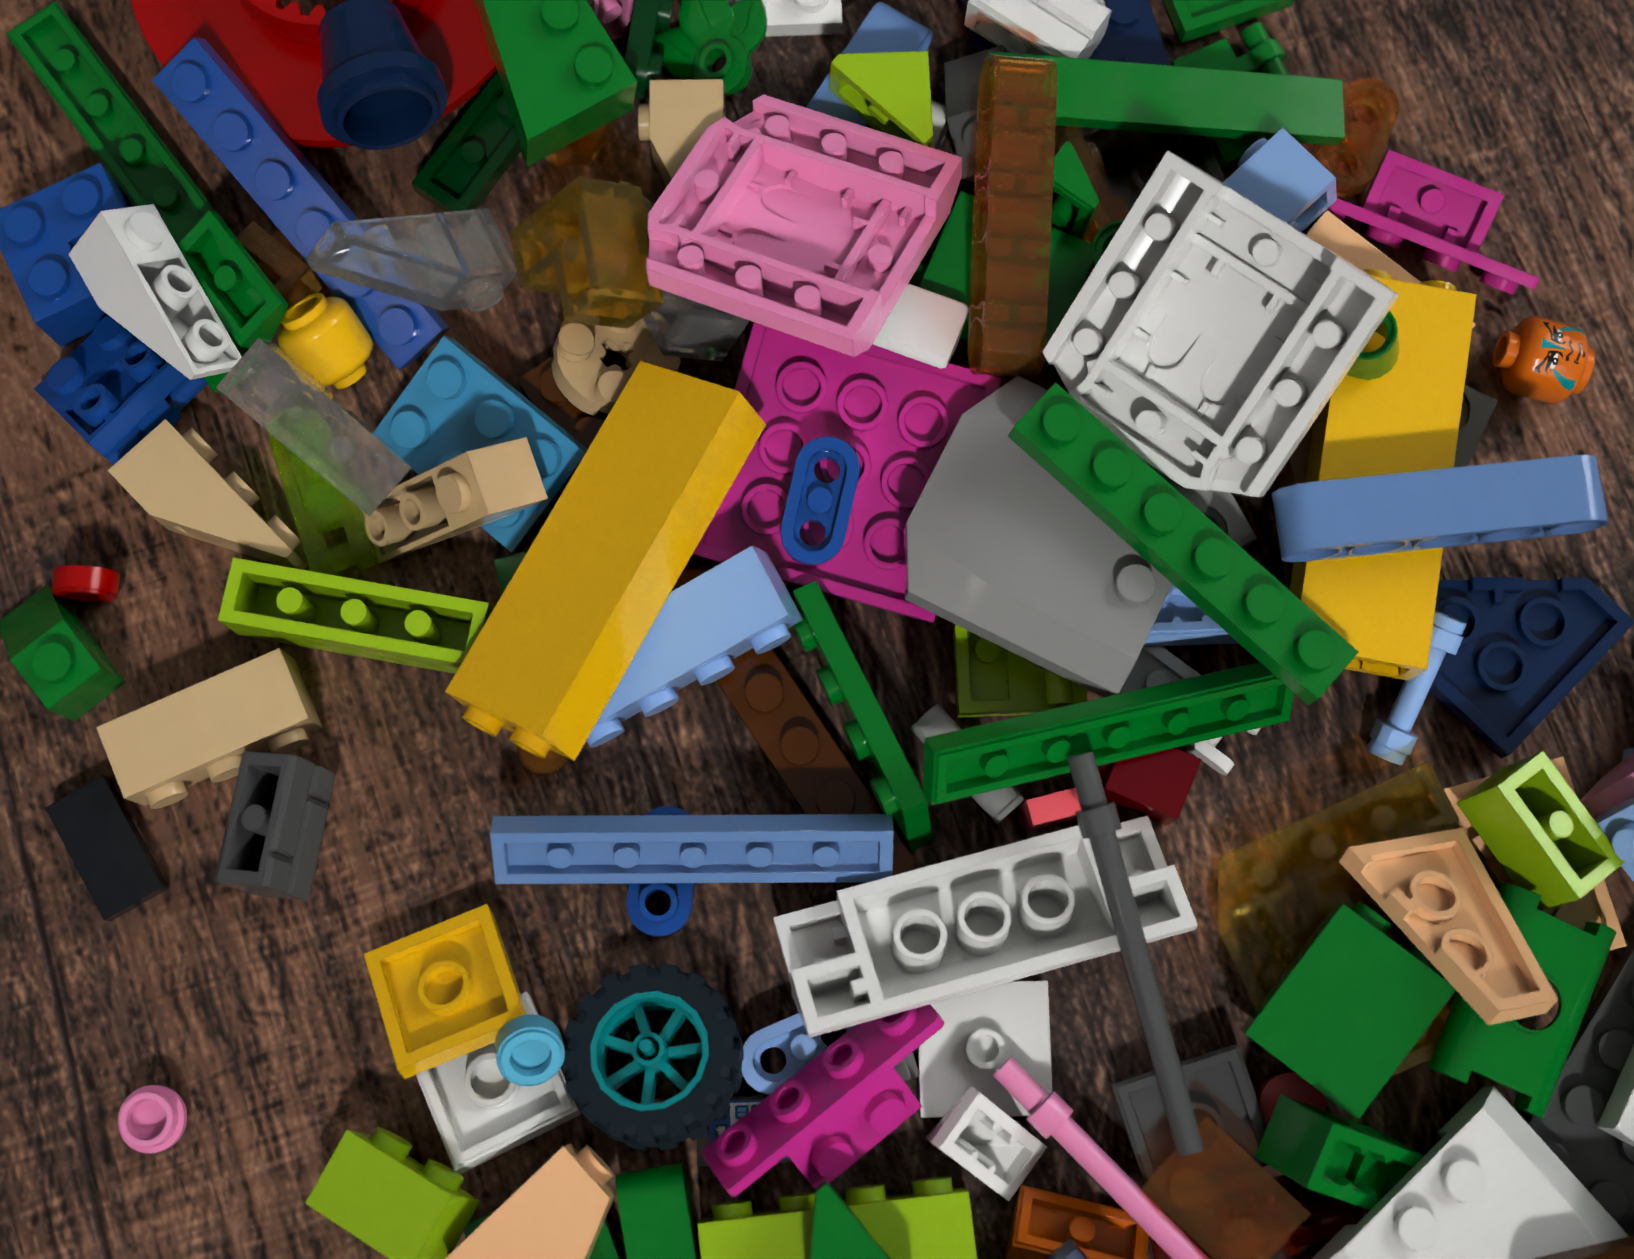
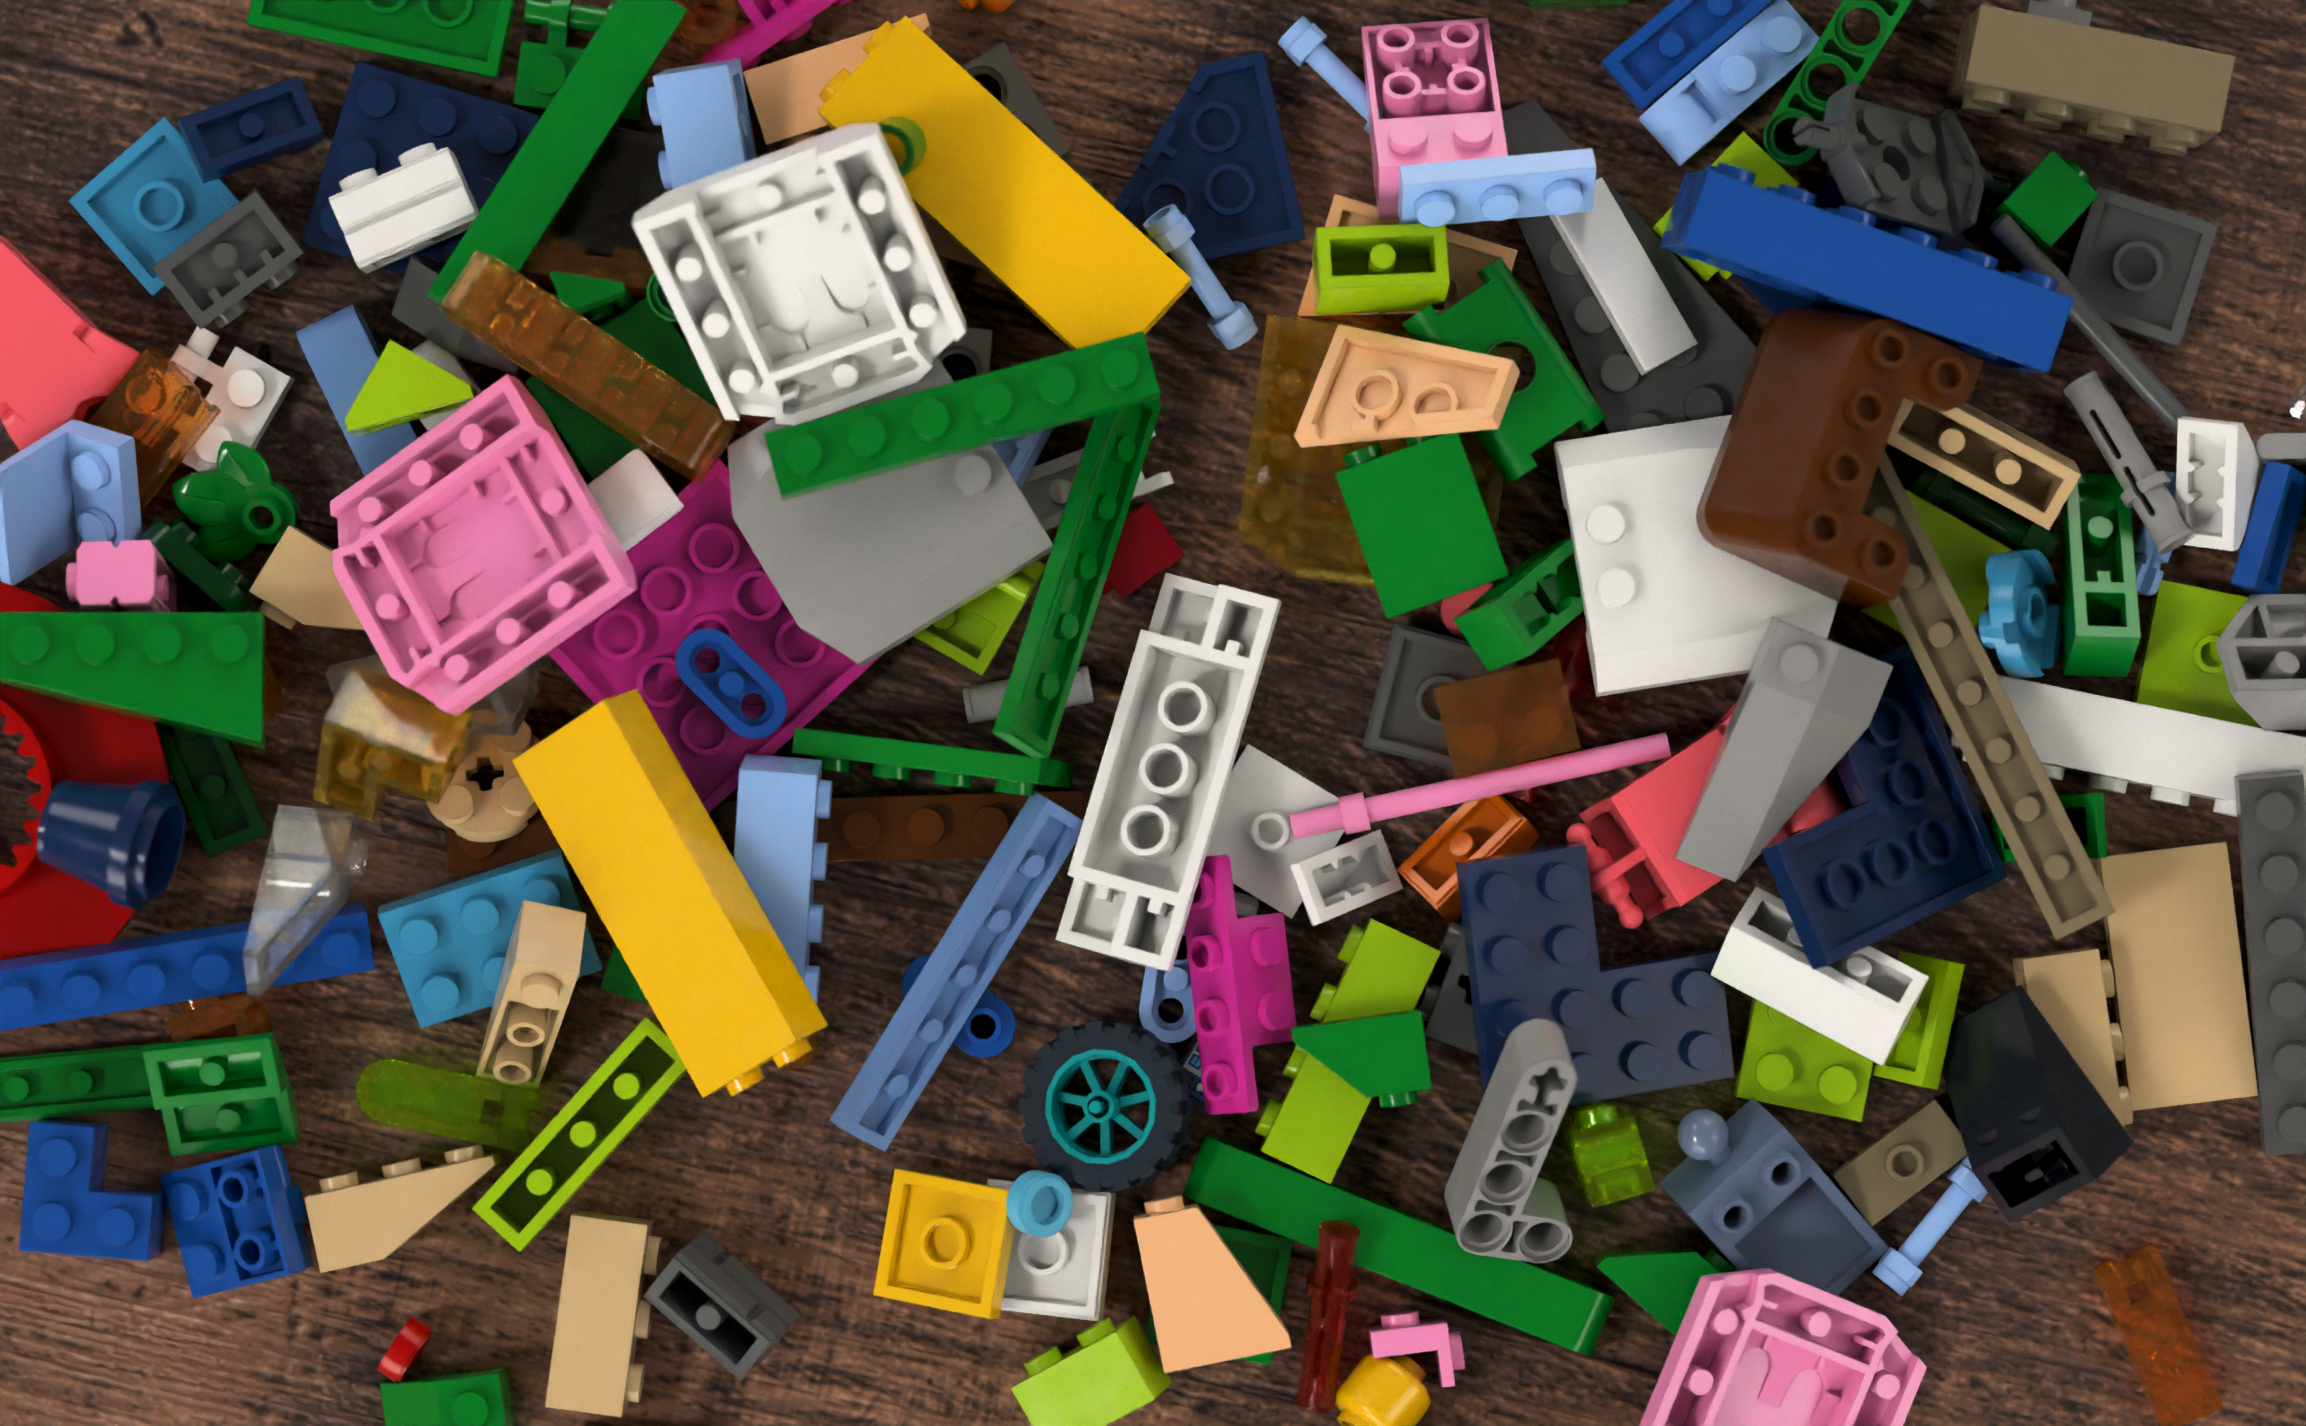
camera: 55 degrees left, 10 degrees up
white slope [69,204,246,380] -> none
clear slope [216,338,412,516] -> none
yellow head [278,293,374,389] -> none
coral tile [1020,788,1081,832] -> none
dark grey bar [1067,751,1204,1156] -> none
medium blue beam [1272,455,1609,562] -> none

